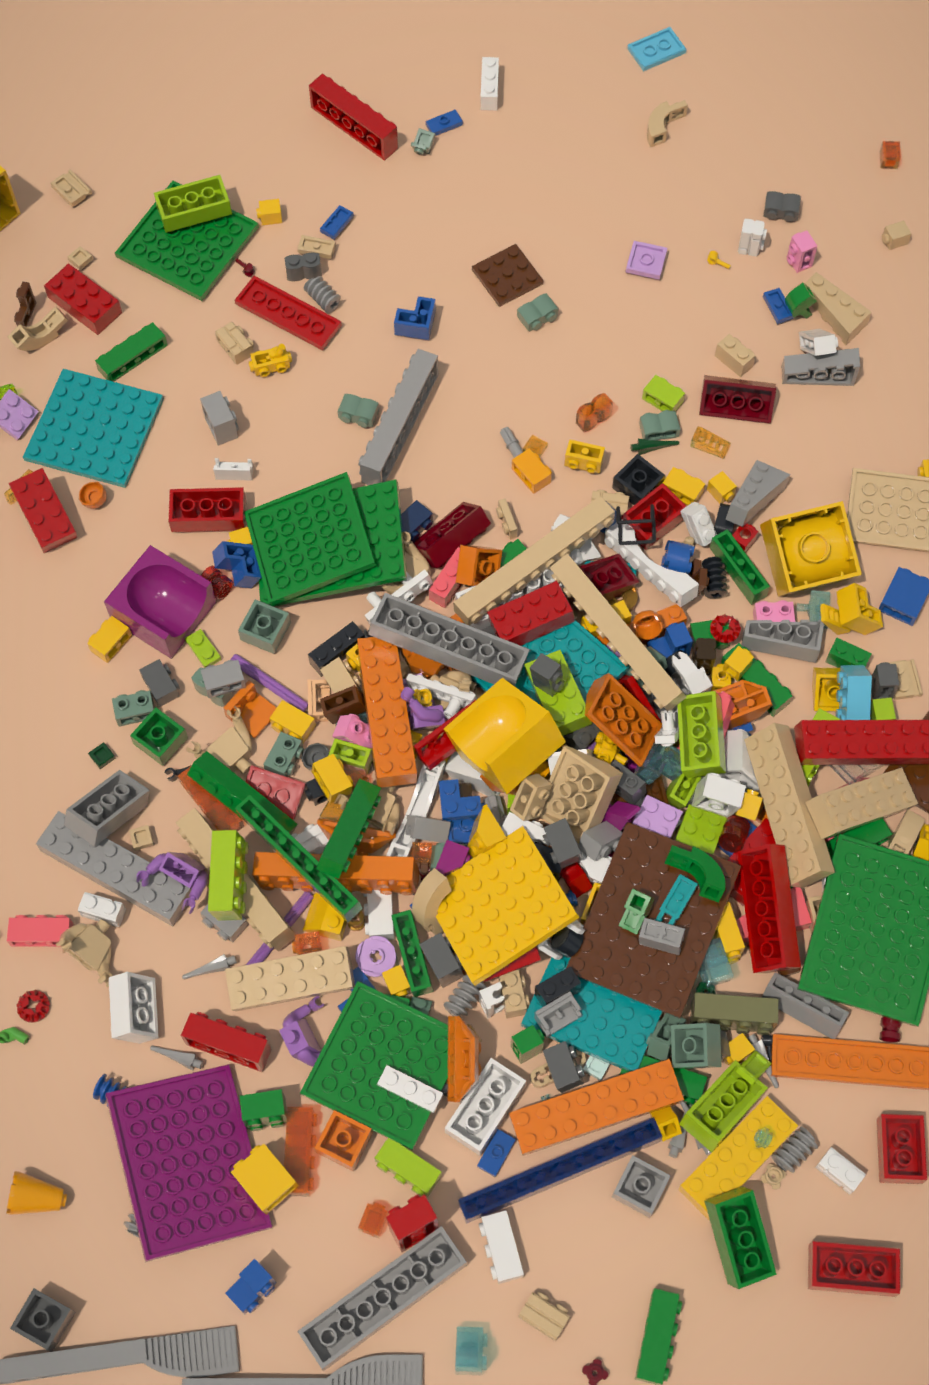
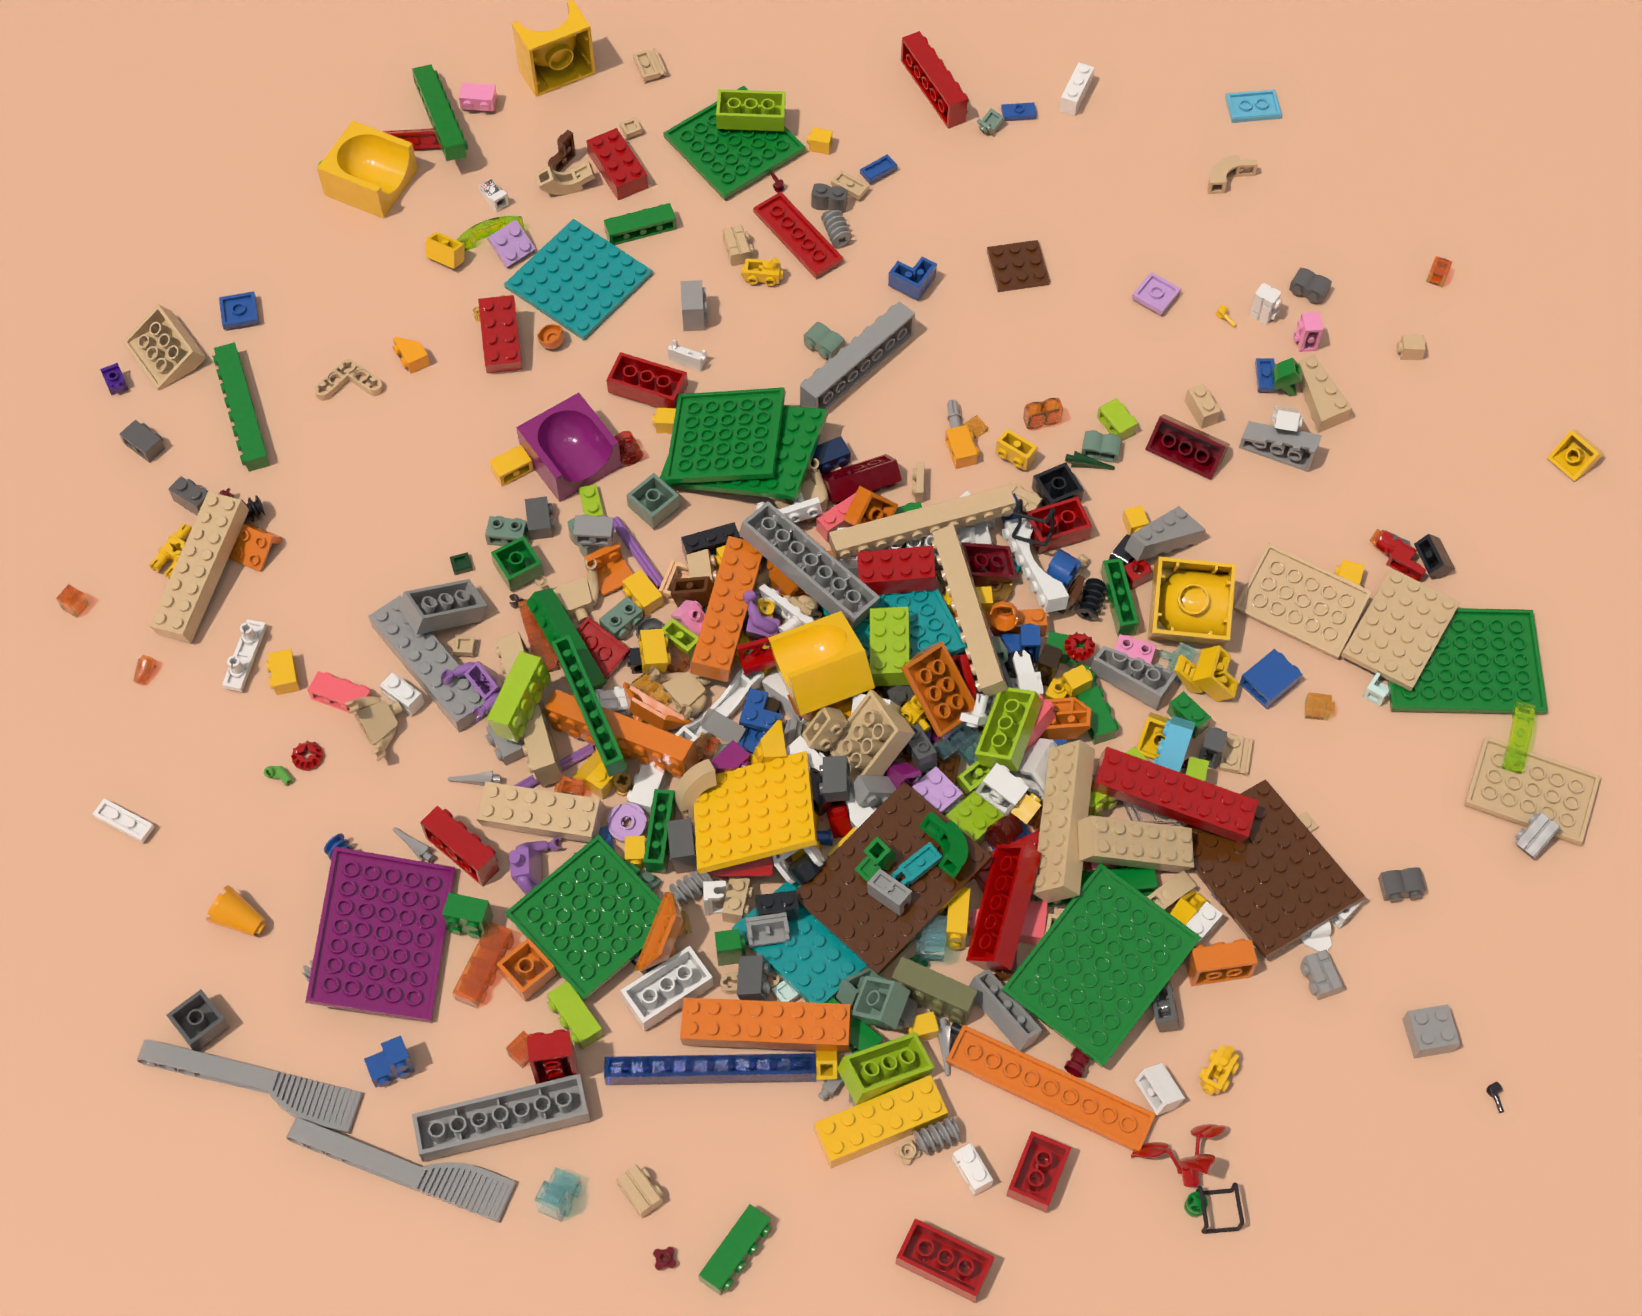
camera: 20 degrees right, 5 degrees down
white brick [109,972,159,1044] -> none
blue brick [212,541,262,588] -> none
yellow brick [231,1143,299,1215] -> none
green brick [316,778,381,879] -> none
white plate [377,1065,443,1113] -> none
blue plate [477,1129,516,1177] -> none
white brick [479,1210,524,1284] -> none
sand green brick [517,293,558,332] -> none
dark grey brick [530,653,564,697] -> none
light grey brick [612,1155,671,1218] -> none
yellow brick [663,467,705,506] -> none
white brick [680,502,717,547] -> none
clear yellow slope [690,426,731,459] -> none
green brick [704,1186,777,1289] -> none
lime tile [736,1050,772,1085] -> none
clear light blue plate [754,1127,773,1149] -> none

